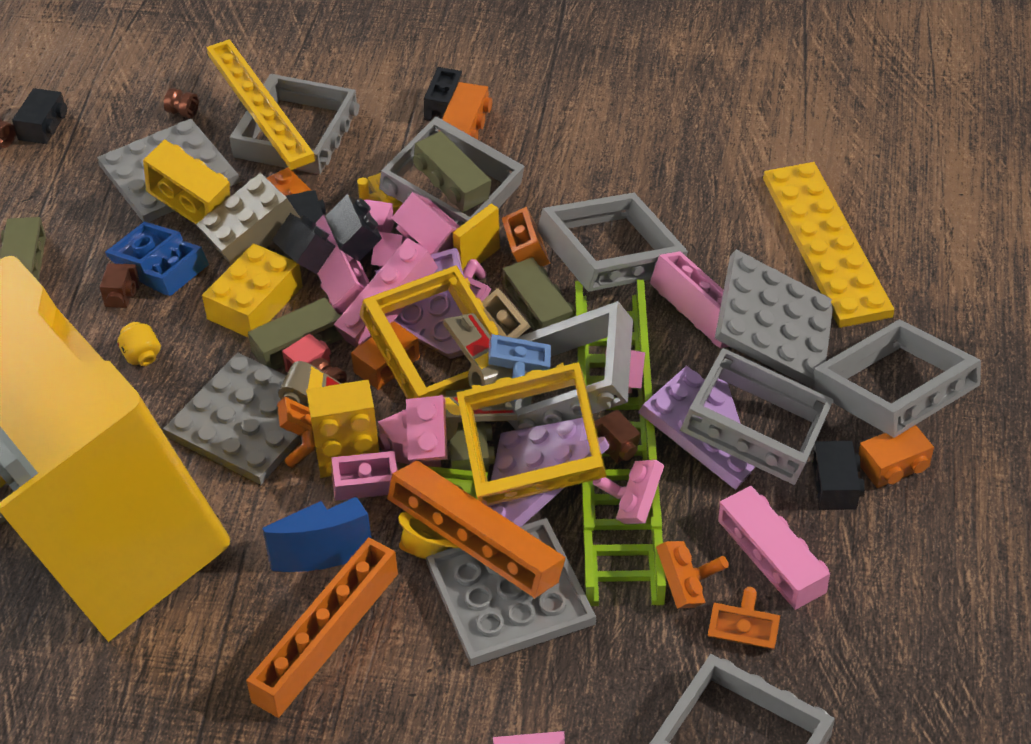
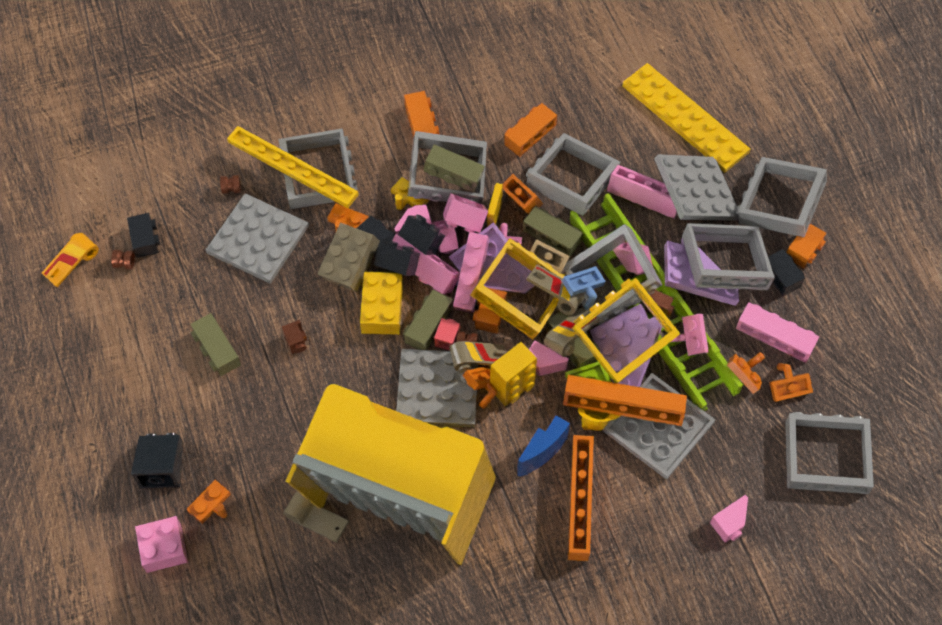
camera: 30 degrees left, 15 degrees up
blue slope [105,221,209,296] -> none
yellow head [117,322,161,366] -> none
yellow brick [143,139,230,224] -> none
bright pink brick [331,451,397,501] -> none
bright pink bracket [402,395,448,463] -> none
black hinge [424,67,462,121] -> none
none -> orange brick [504,103,557,157]

